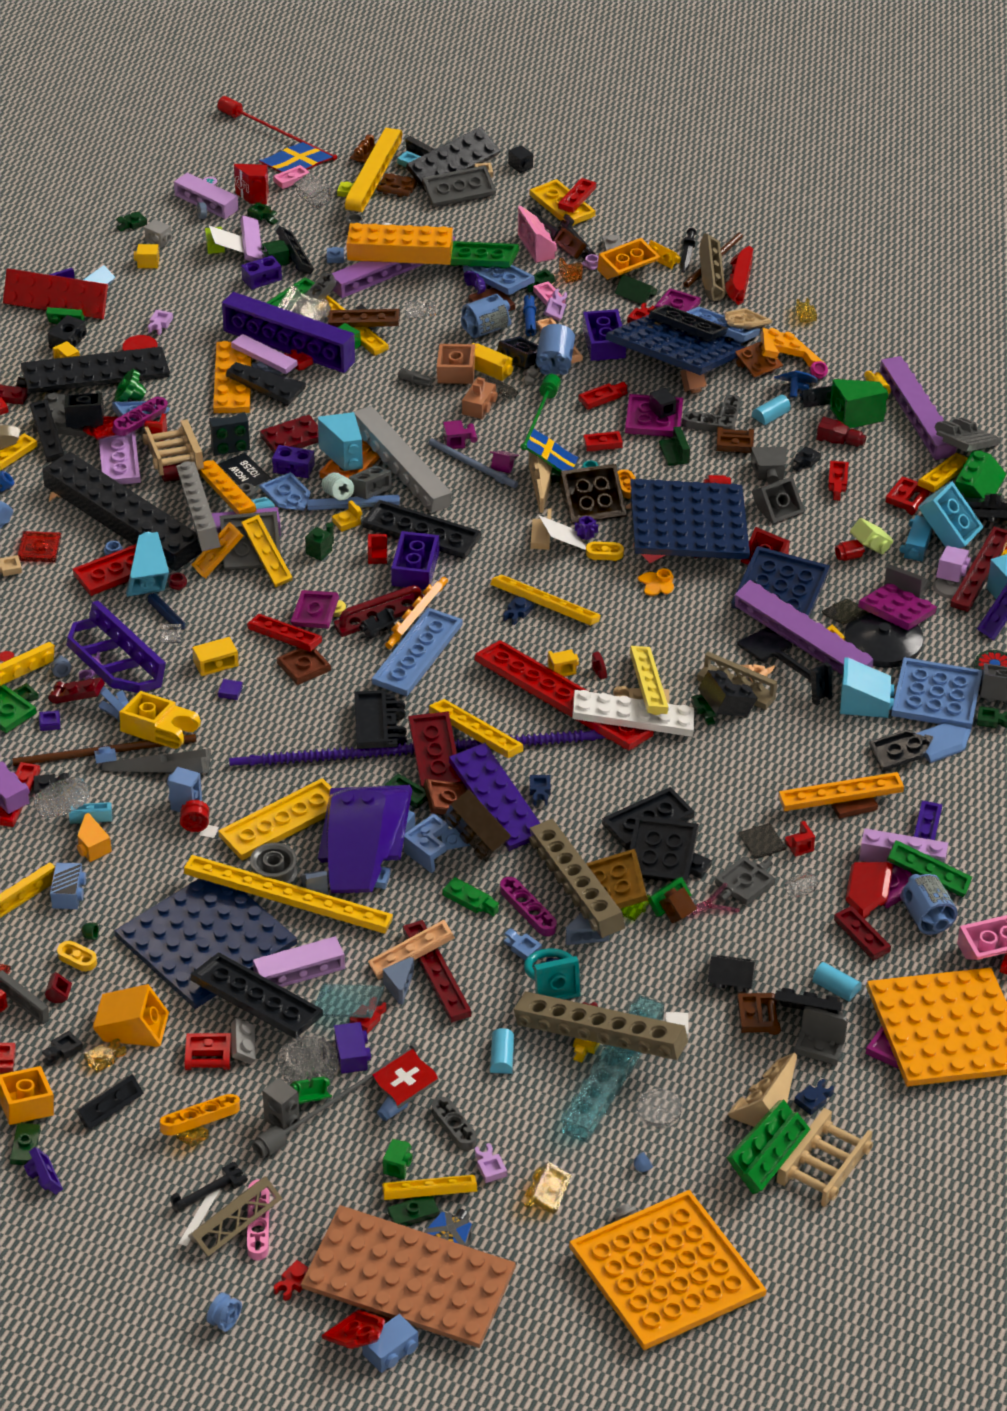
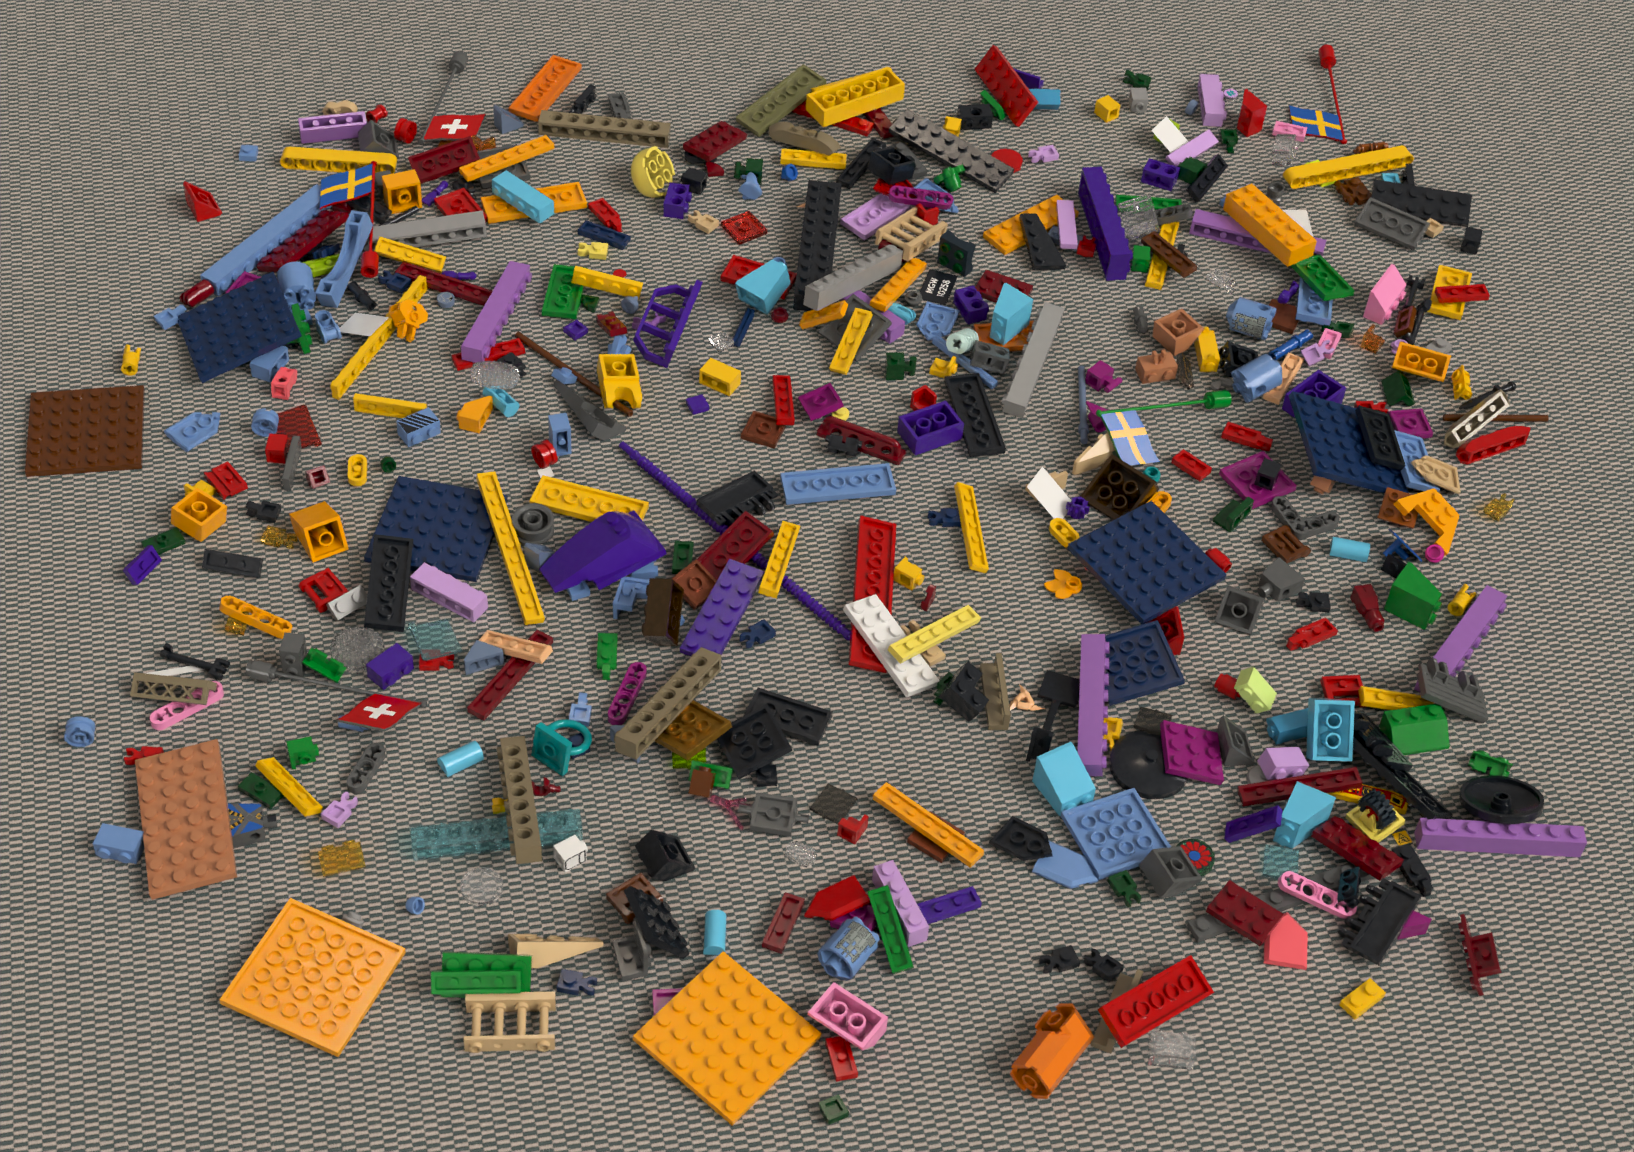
camera: 50 degrees right, 5 degrees up
red tile [321,1310,385,1349] -> none
light orange plate [385,577,448,649] -> none

